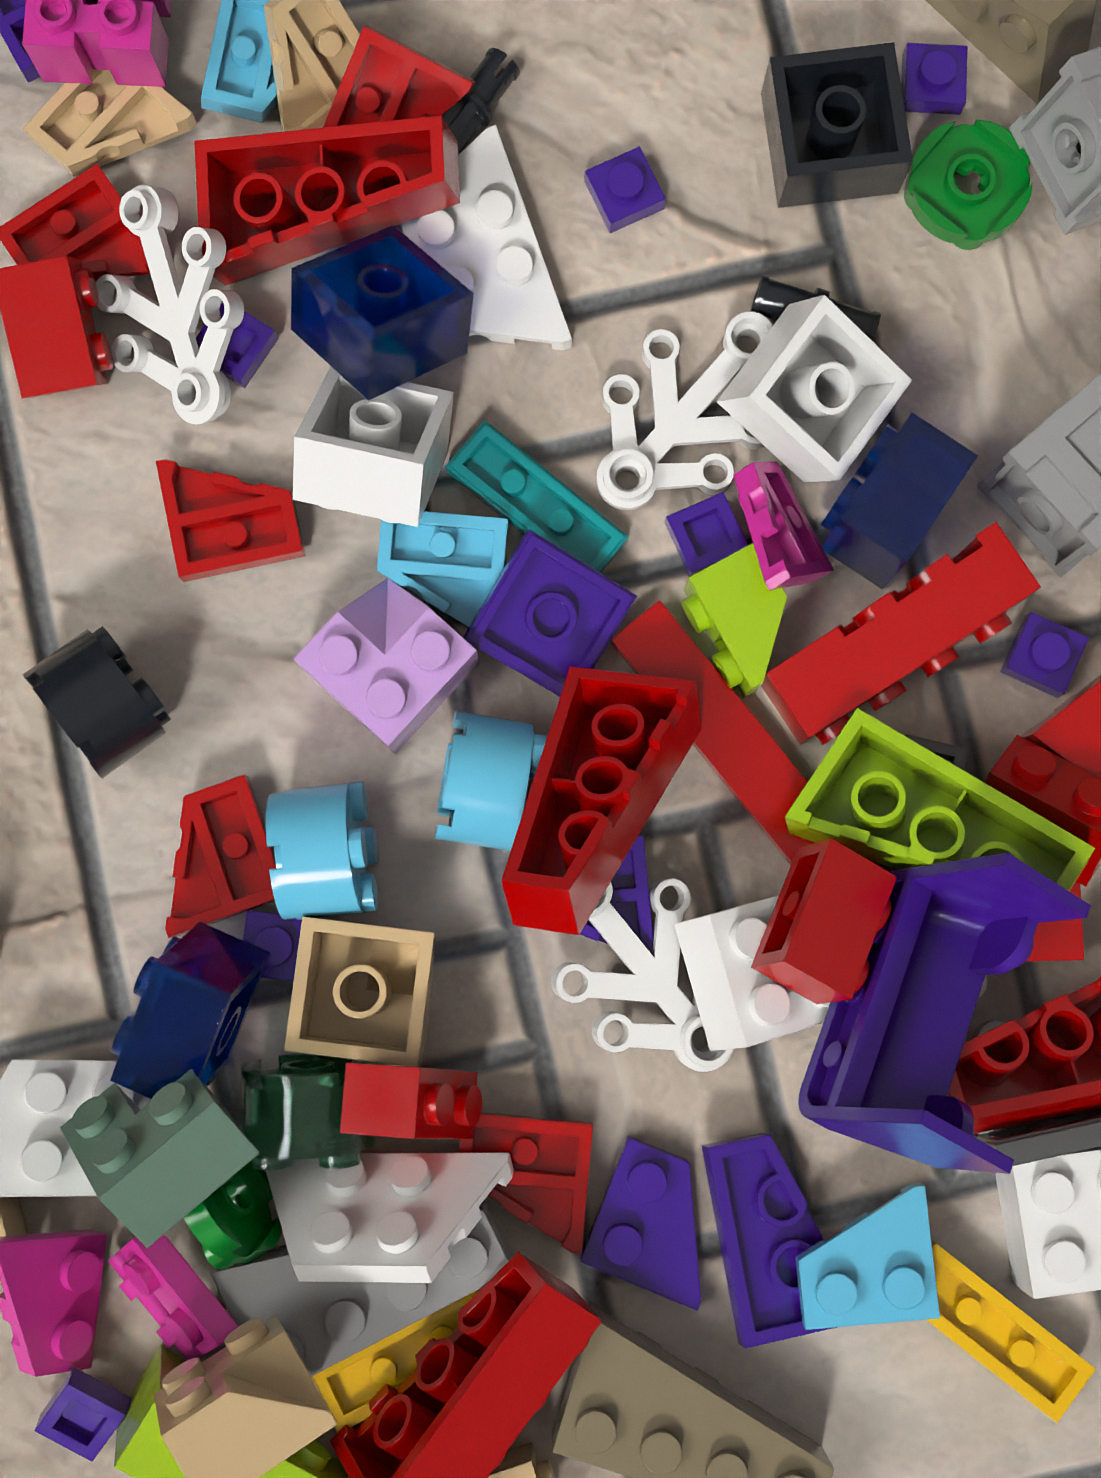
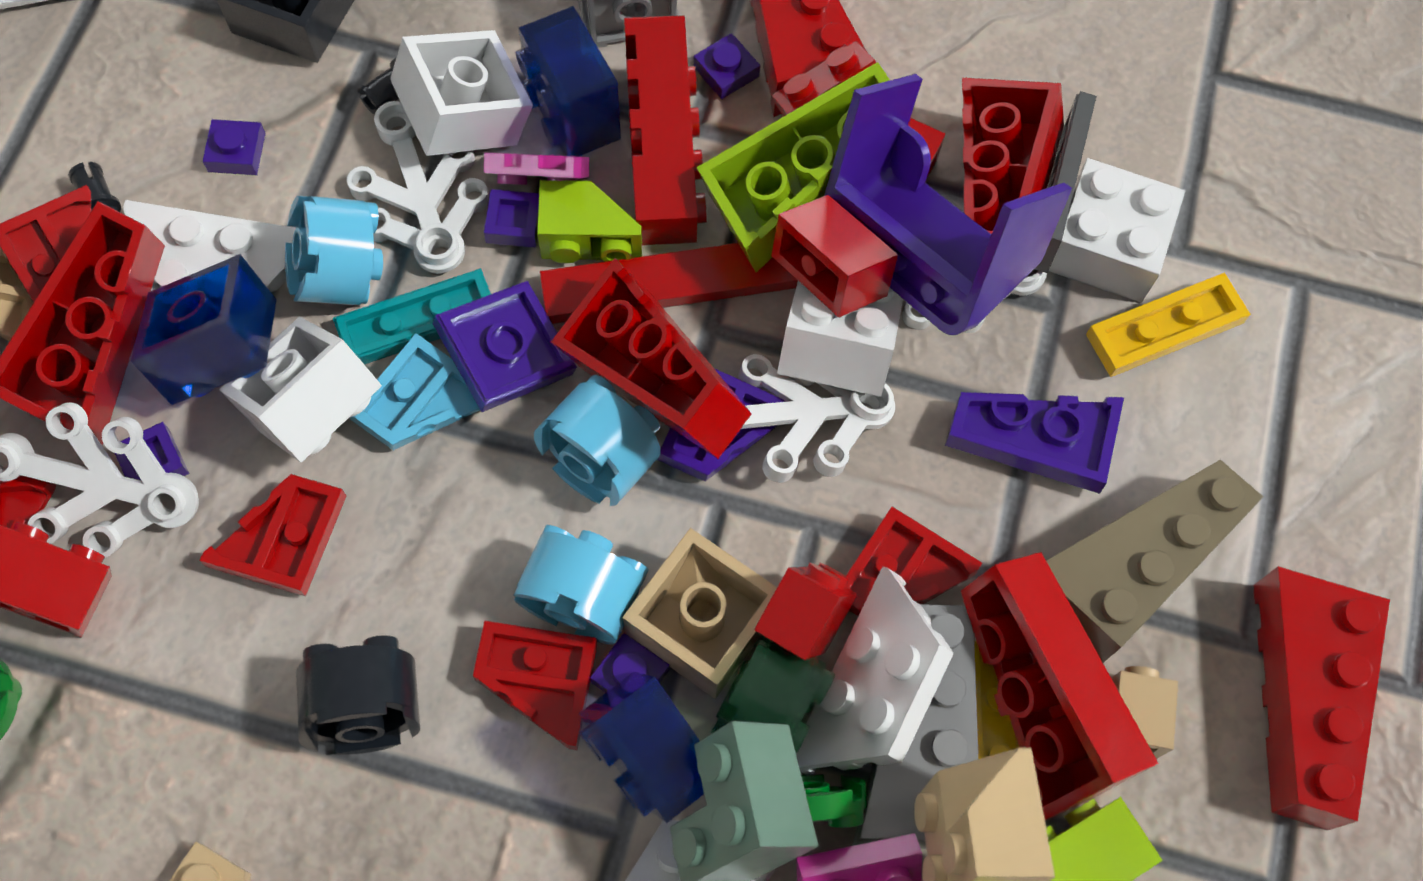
camera: 65 degrees left, 15 degrees down
lavender slope [293,578,480,754] -> none
dark purple wing [580,1136,701,1311] -> none
medium azure wing [795,1183,940,1330] -> none
none -> medium azure brick [285,196,383,305]

